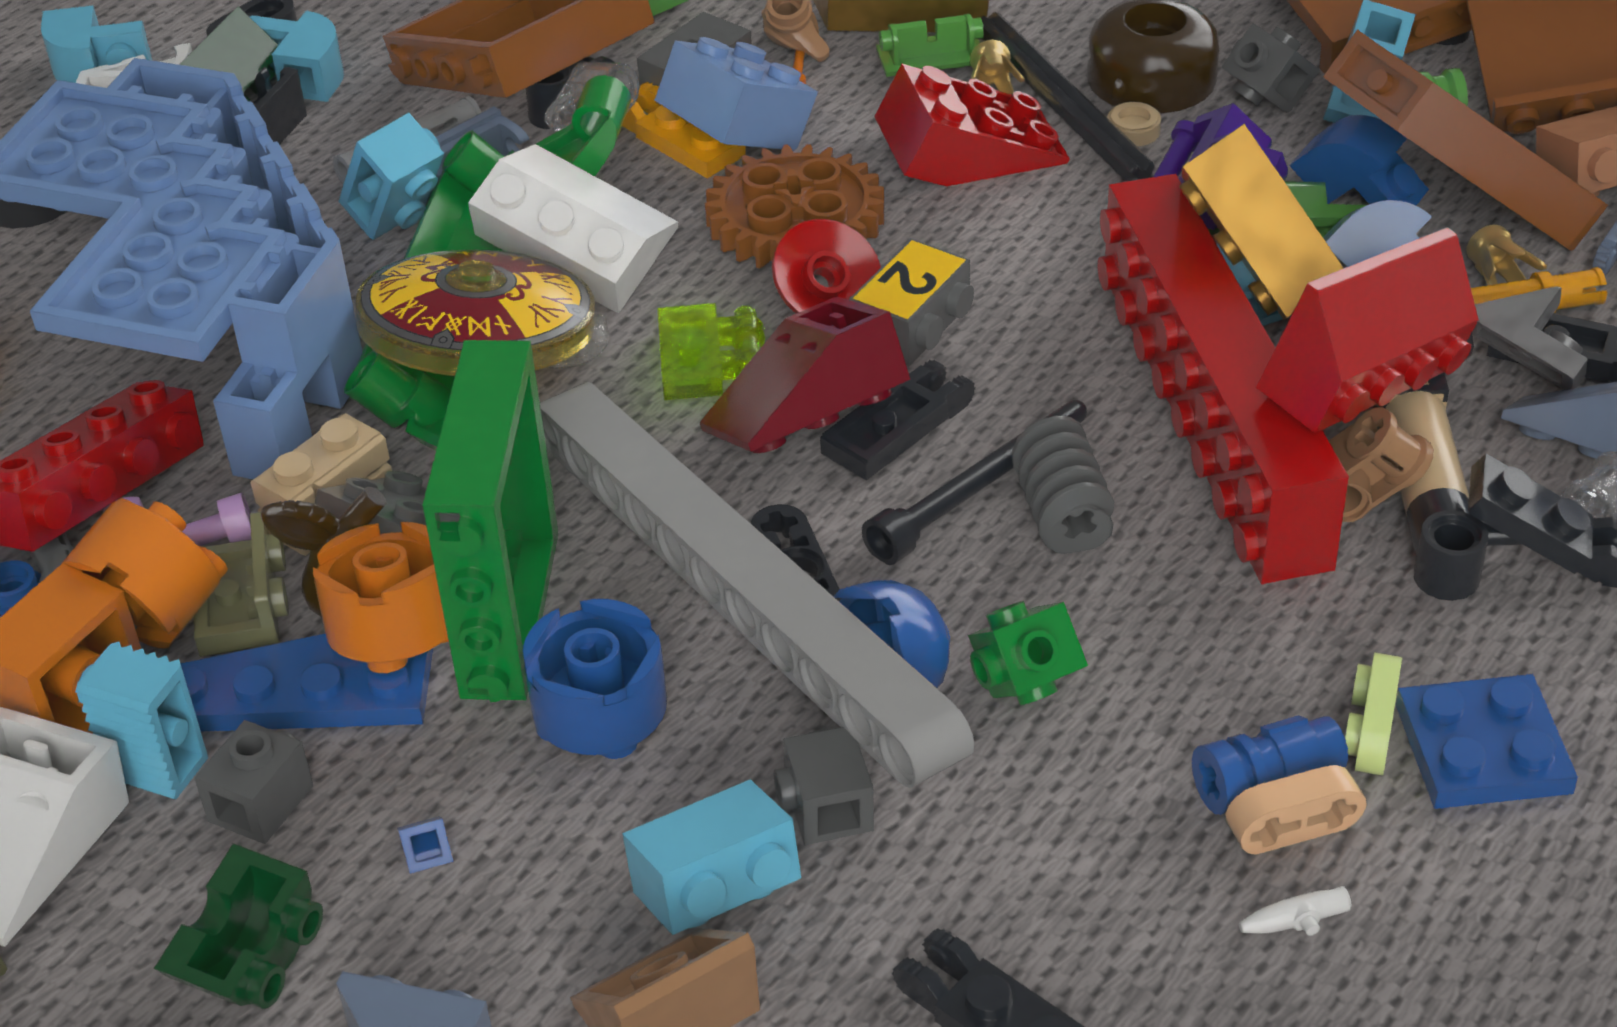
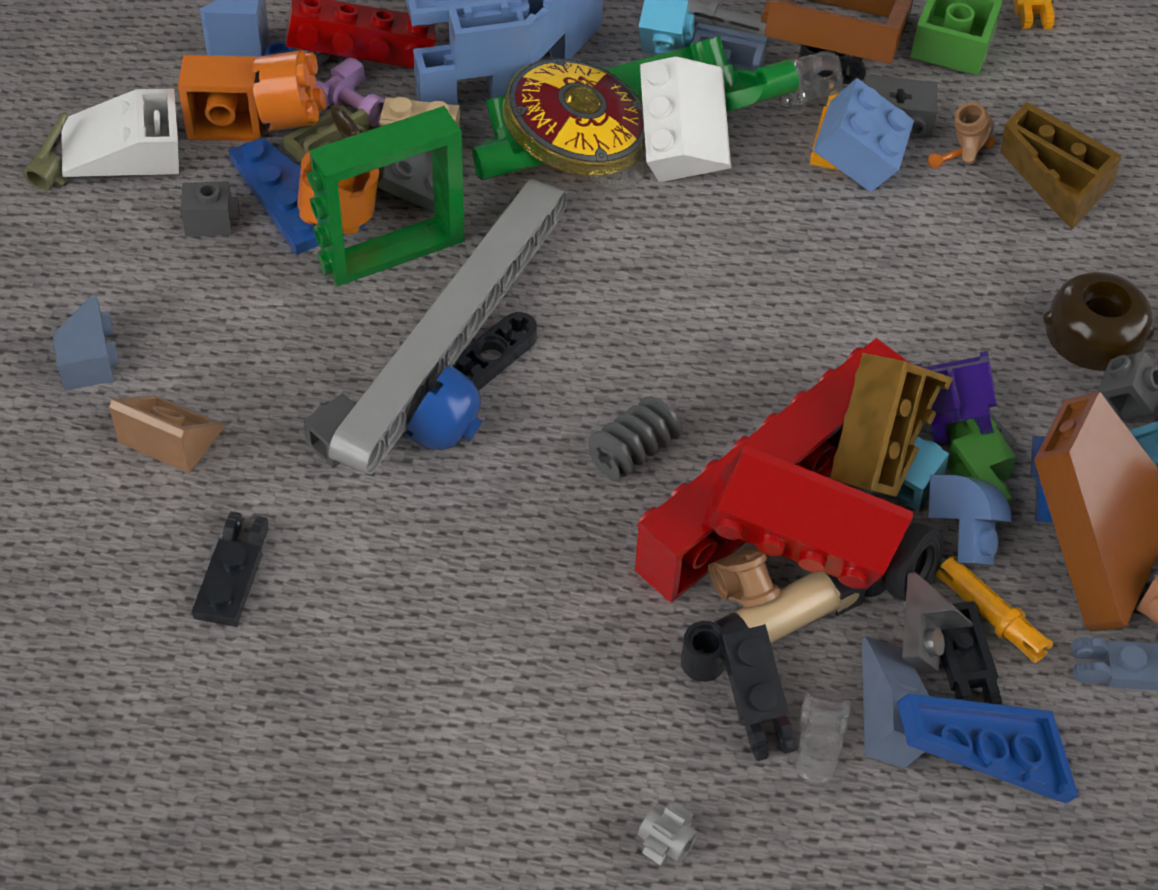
camera: 55 degrees right, 10 degrees up
medium azure brick [75,641,209,799] -> none
dark green cylinder [154,843,323,1009] -> none
piece [397,816,454,874] -> none
blue brick [523,599,667,759] -> none
medium azure brick [622,779,801,935] -> none
clear neon green plate [657,303,765,400] -> none
dark red slope [699,297,910,453] -> none
dark orange gear [705,144,885,269] -> none
red dish [772,219,881,314] -> none
black hinge [820,360,976,480] -> none
brick [849,238,974,366] -> none
black piece [862,400,1087,565] -> none
red slope [874,64,1070,187] -> none
bright green hinge [876,13,984,77] -> none
green brick [968,601,1088,705] -> none
pearl gold piece [970,40,1024,94] -> none
black axle [981,12,1155,182] -> none
tan tile [1108,102,1161,146] -> none
blue axle [1192,715,1348,815] -> none
light nougat beam [1225,765,1367,855] -> none
white helmet [1239,886,1351,936] -> none
yellowish green plate [1345,652,1402,776] -> none
blue plate [1395,674,1578,809] -> none
pearl gold piece [1467,225,1547,285] -> none

